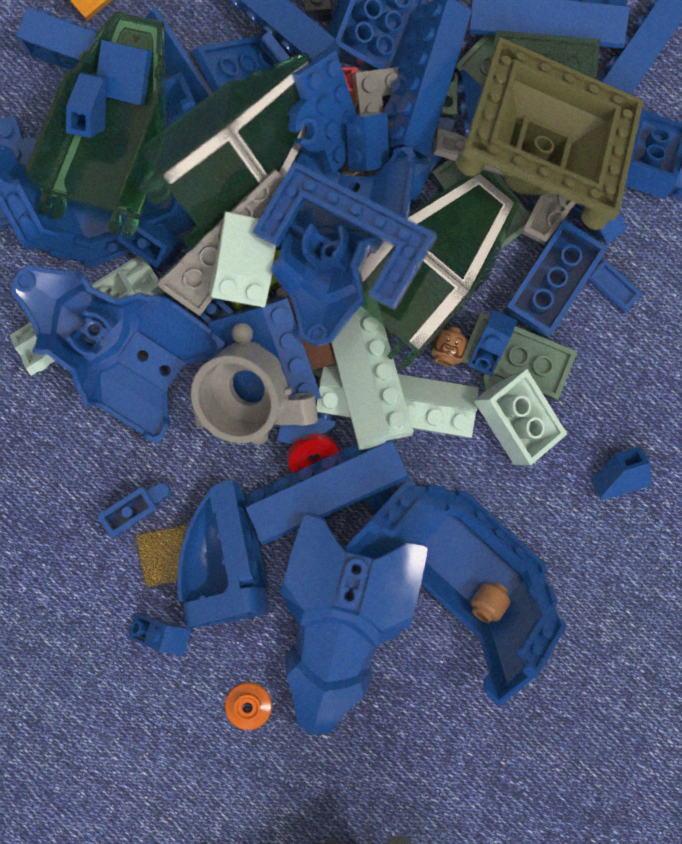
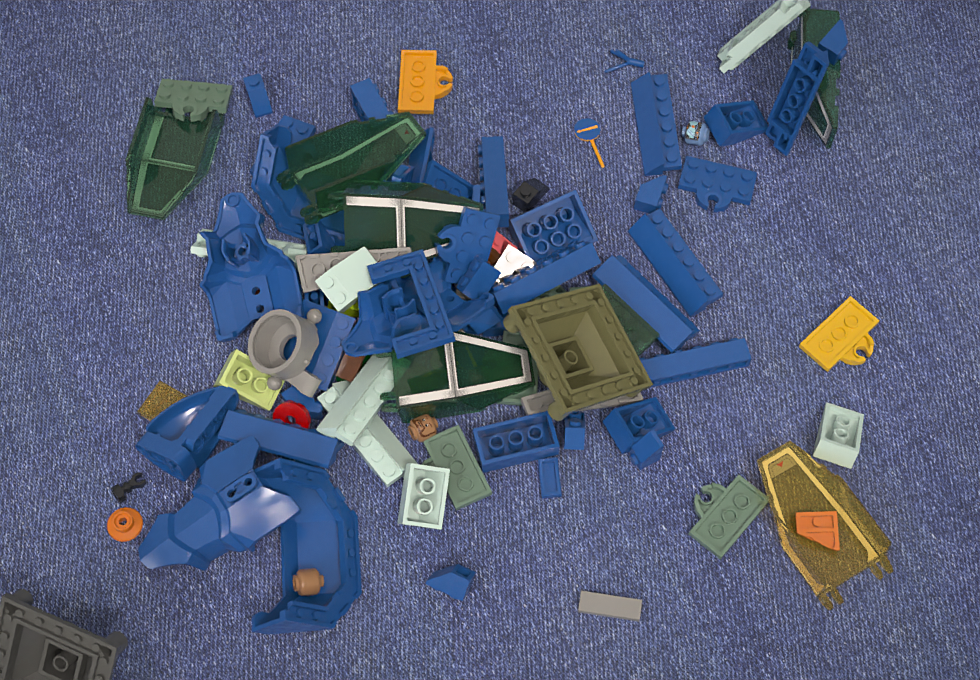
camera: 45 degrees right, 20 degrees down
blue slope [66,72,106,138] -> none
blue tile [97,40,152,105] -> none
blue hinge [97,482,172,538] -> none
blue slope [128,613,191,656] -> none
blue slope [467,310,517,376] -> none
none -> black piece [110,472,146,504]
none -> yellowish green slope [213,349,285,411]

